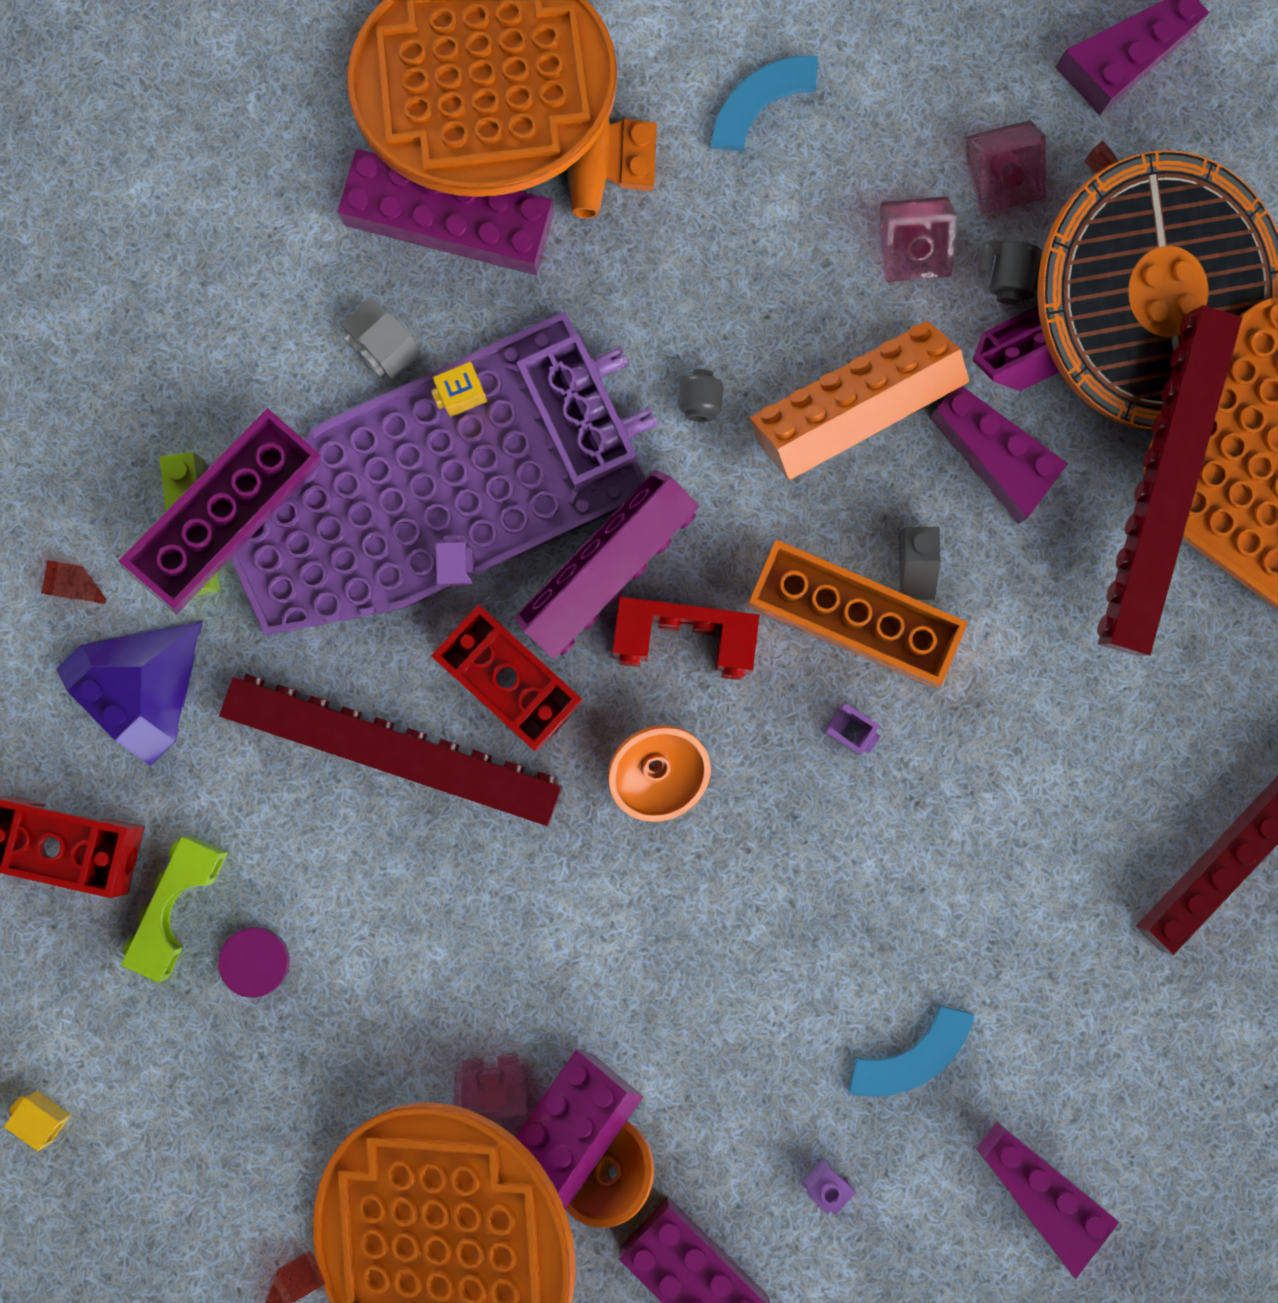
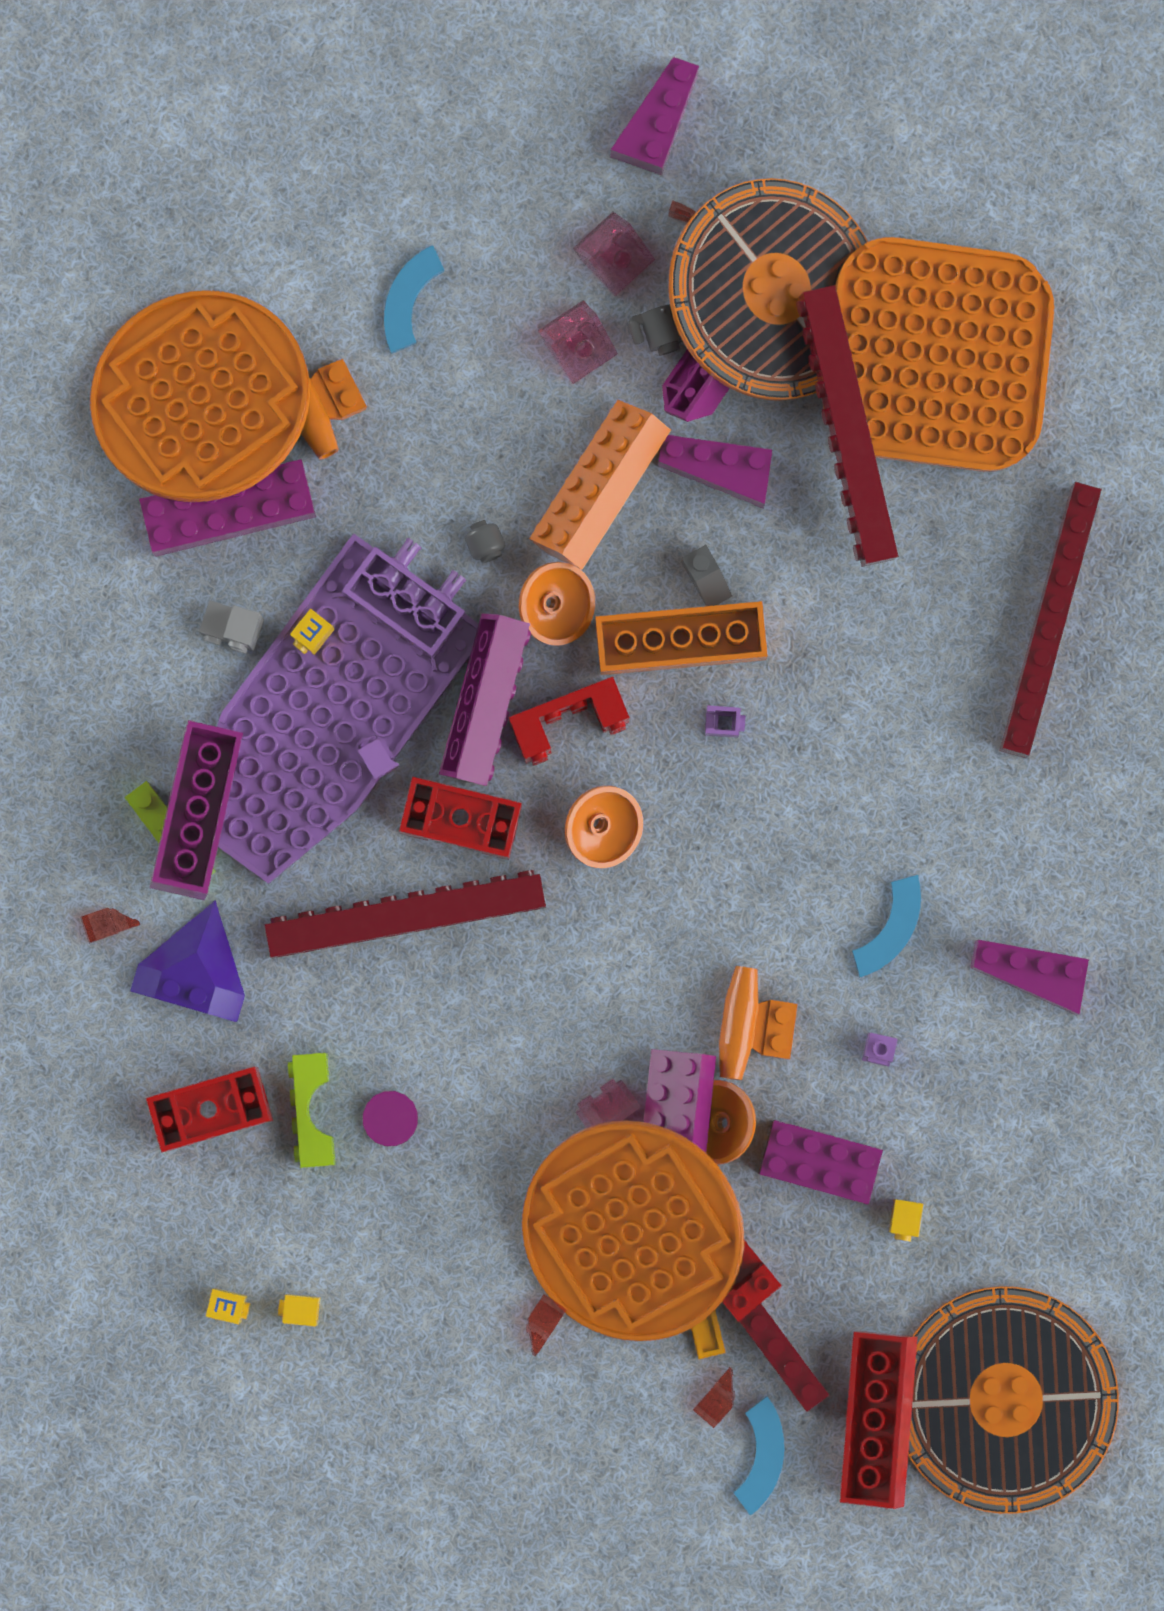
camera: 30 degrees left, 0 degrees up
none -> orange dish [519,562,595,646]
none -> orange plate [719,966,798,1080]

